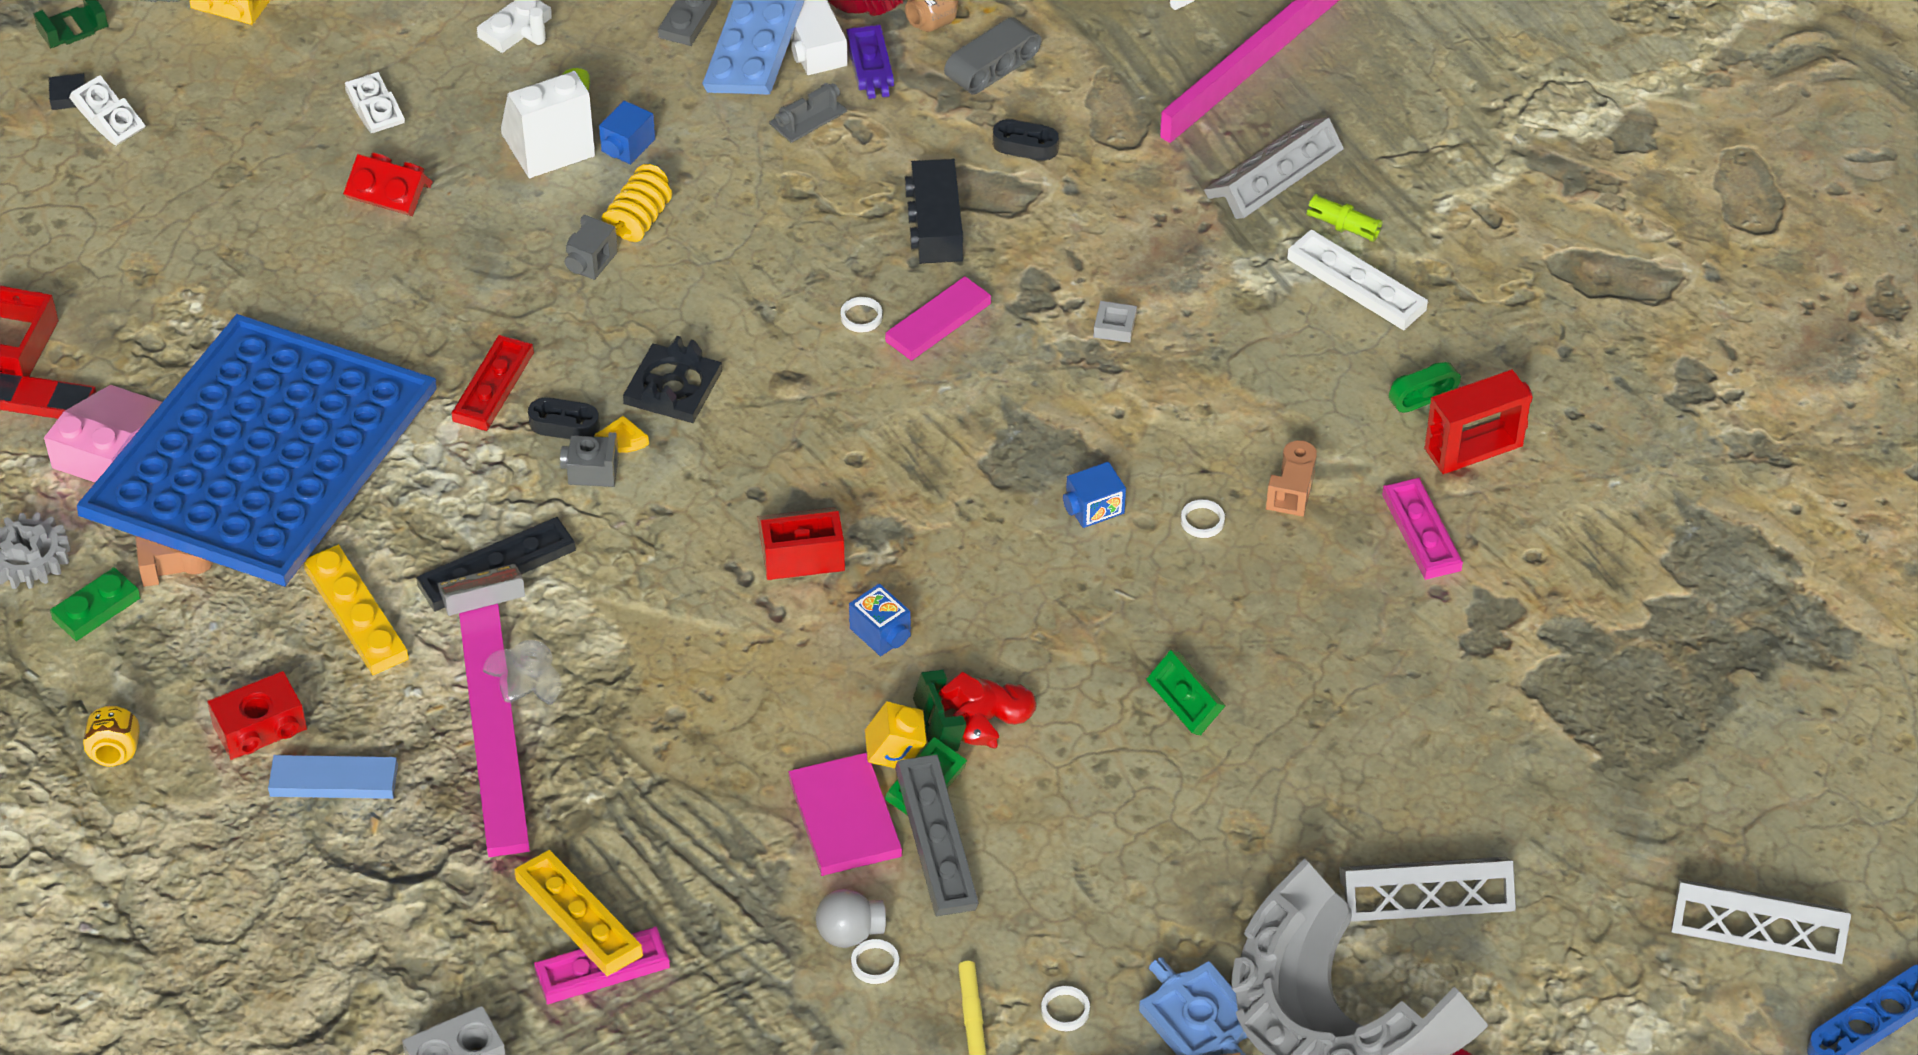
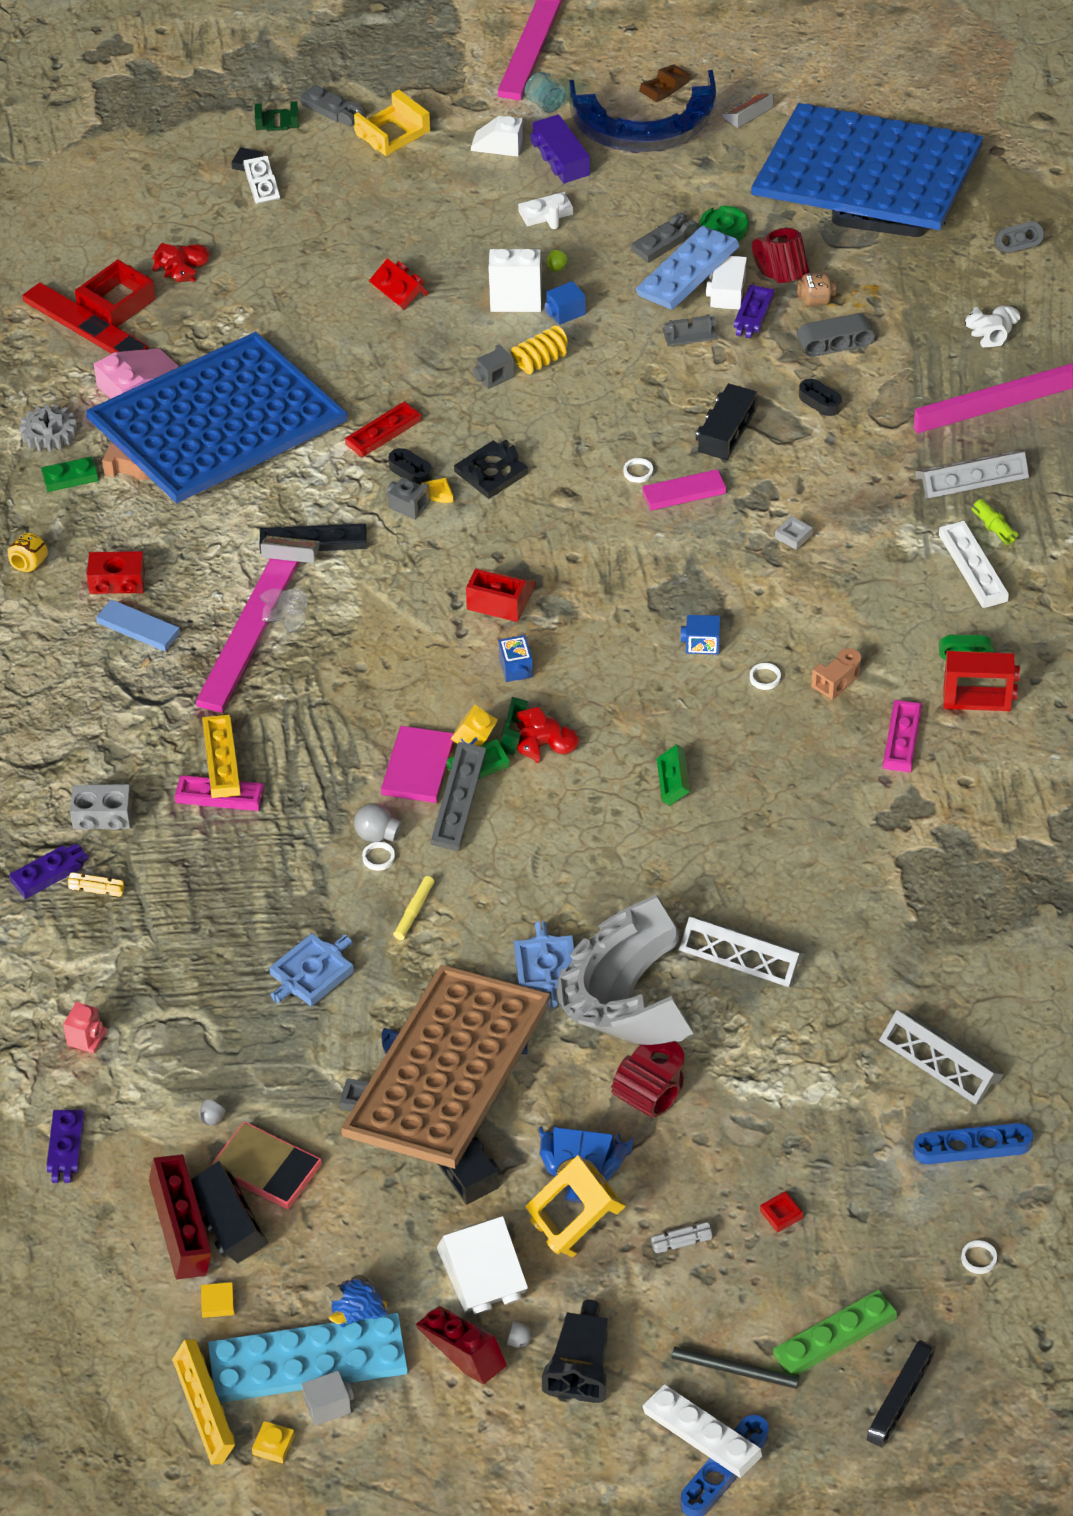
camera: 30 degrees right, 0 degrees up
yellow plate [303,544,409,676] -> none
white slope [345,72,405,134] -> none
white piece [1041,986,1090,1031] -> none
none -> red animal [152,243,211,282]

